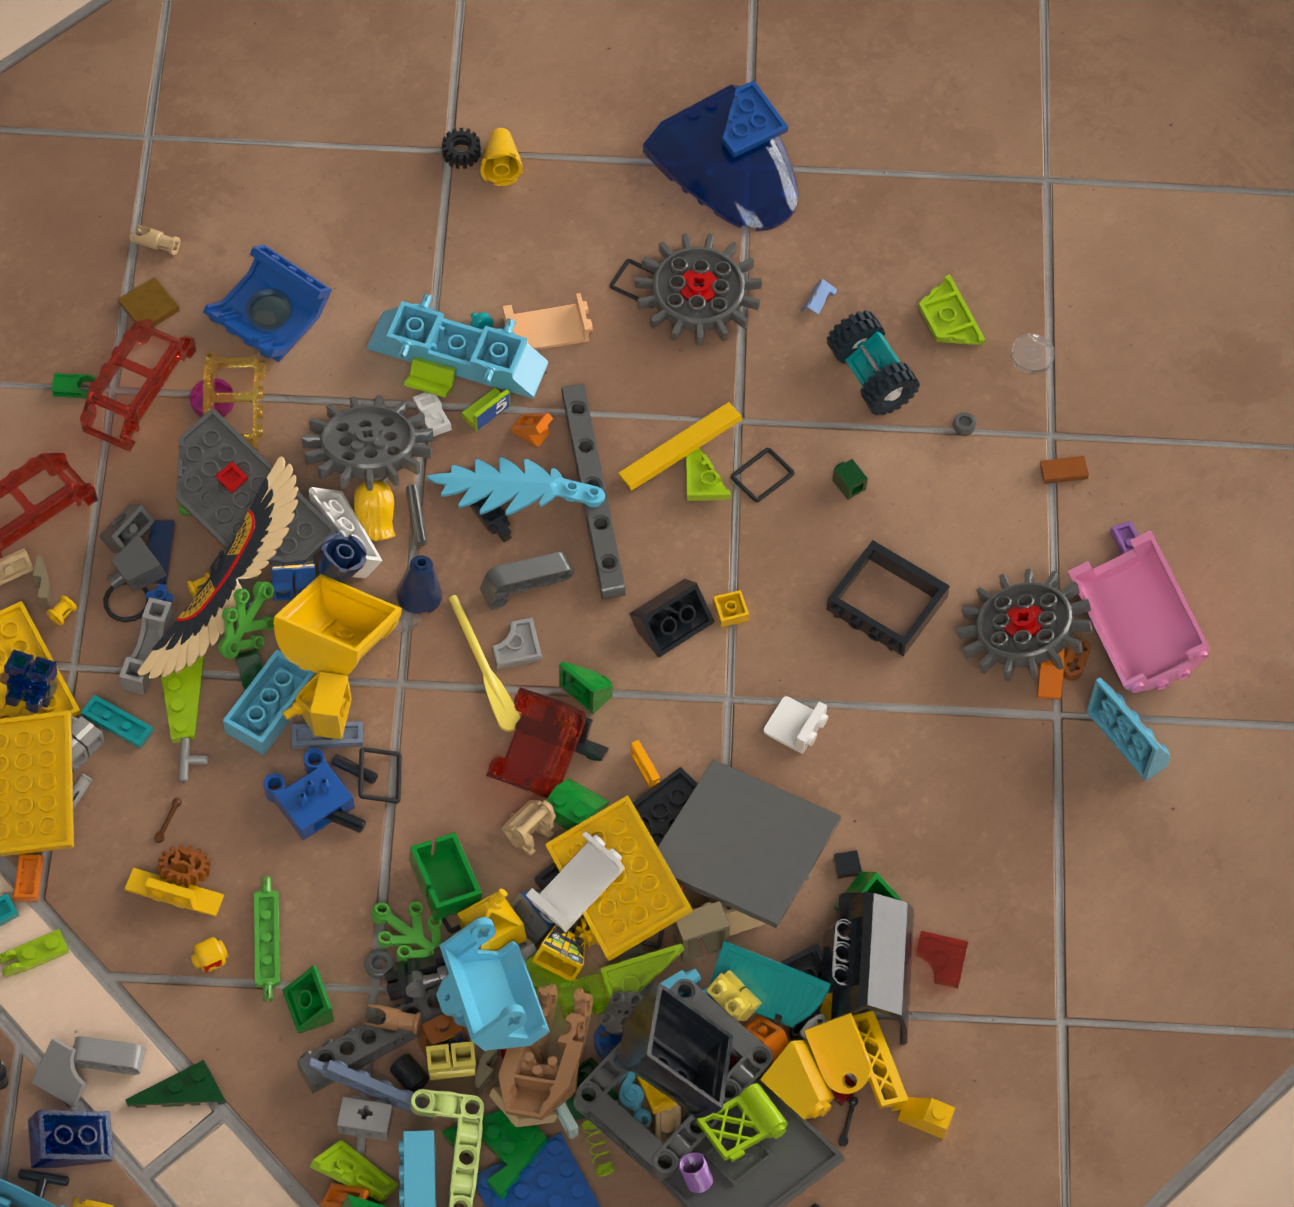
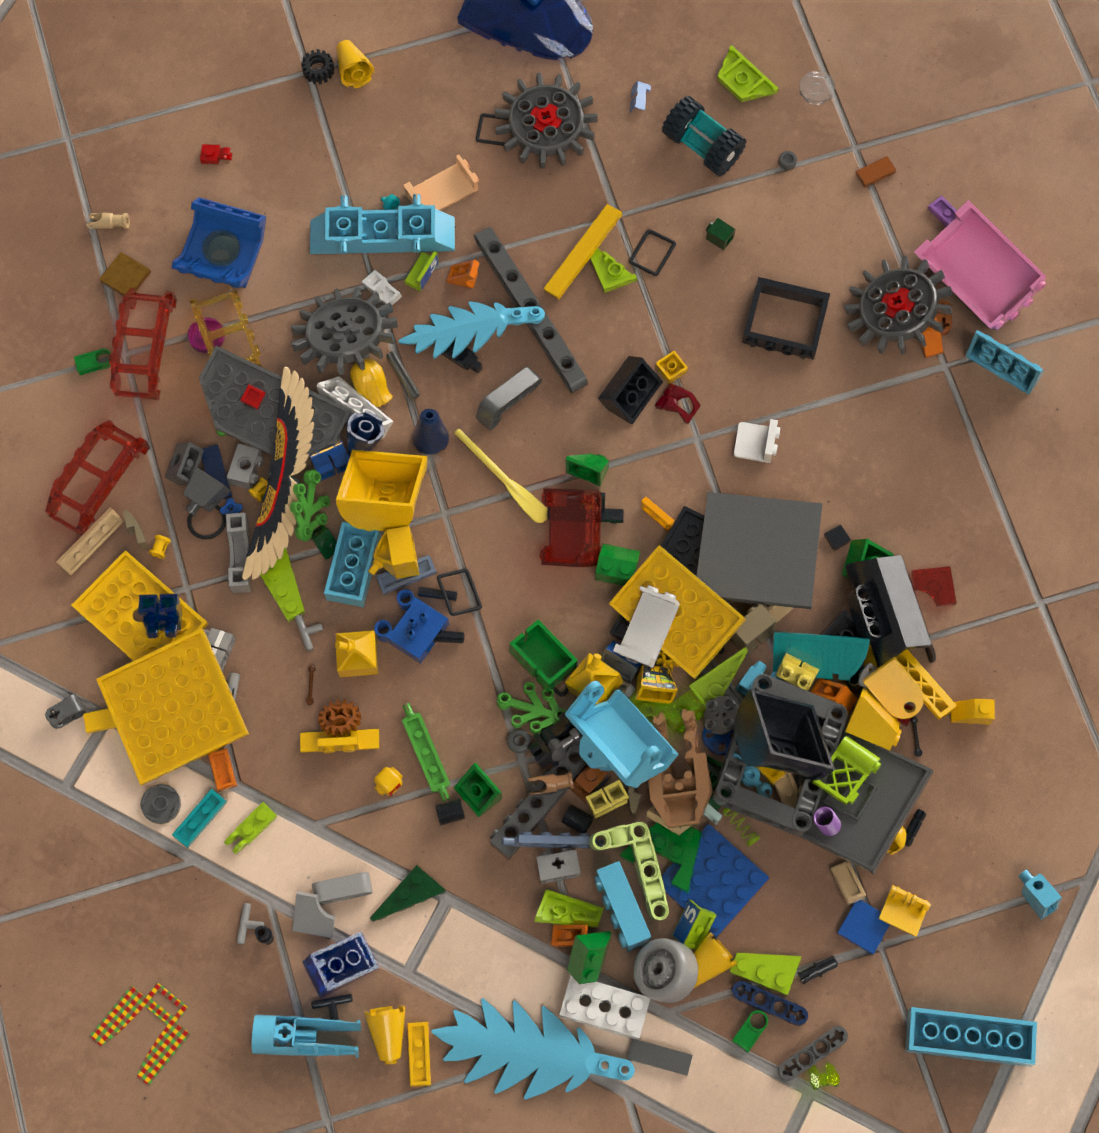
camera: 15 degrees left, 10 degrees up
teal plate [81,694,154,749] -> none
lime panel [403,356,457,398] -> none
light grey tile [492,617,542,670] -> none
tan piece [500,800,556,857] -> none
none -> red plate [200,144,233,164]
none -> light grey brick [227,444,264,489]
none -> yellow piece [335,631,378,677]
none -> black piece [435,799,465,826]
none -> dark red piece [655,383,701,424]

